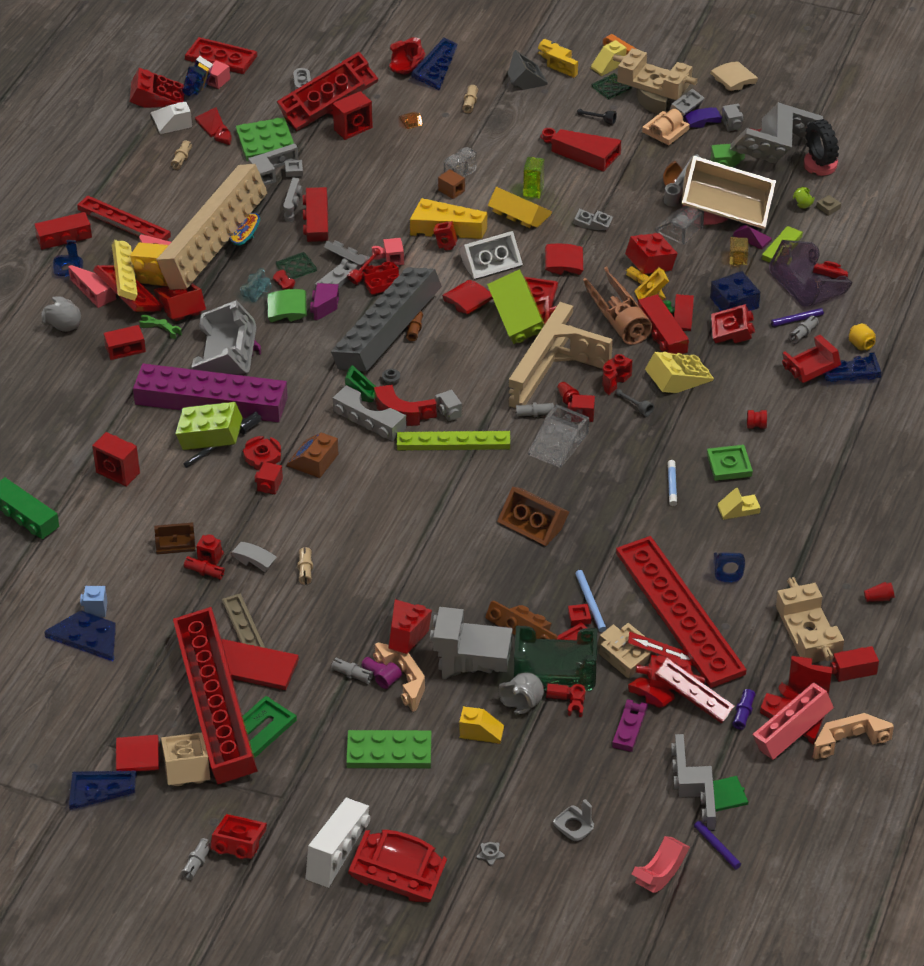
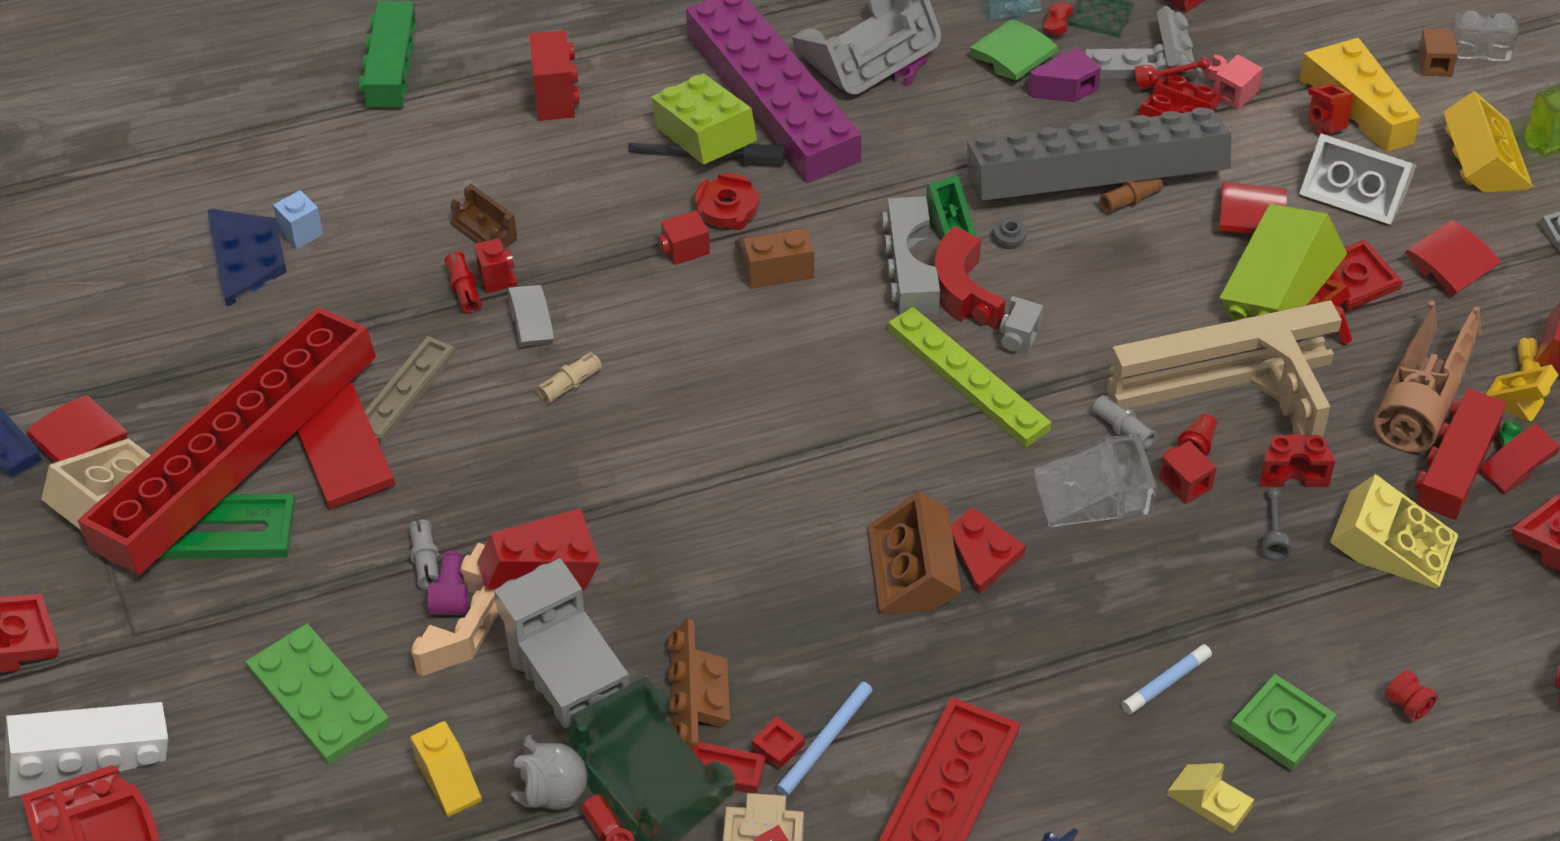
camera: 50 degrees right, 5 degrees up
none -> red wing [951,507,1026,594]

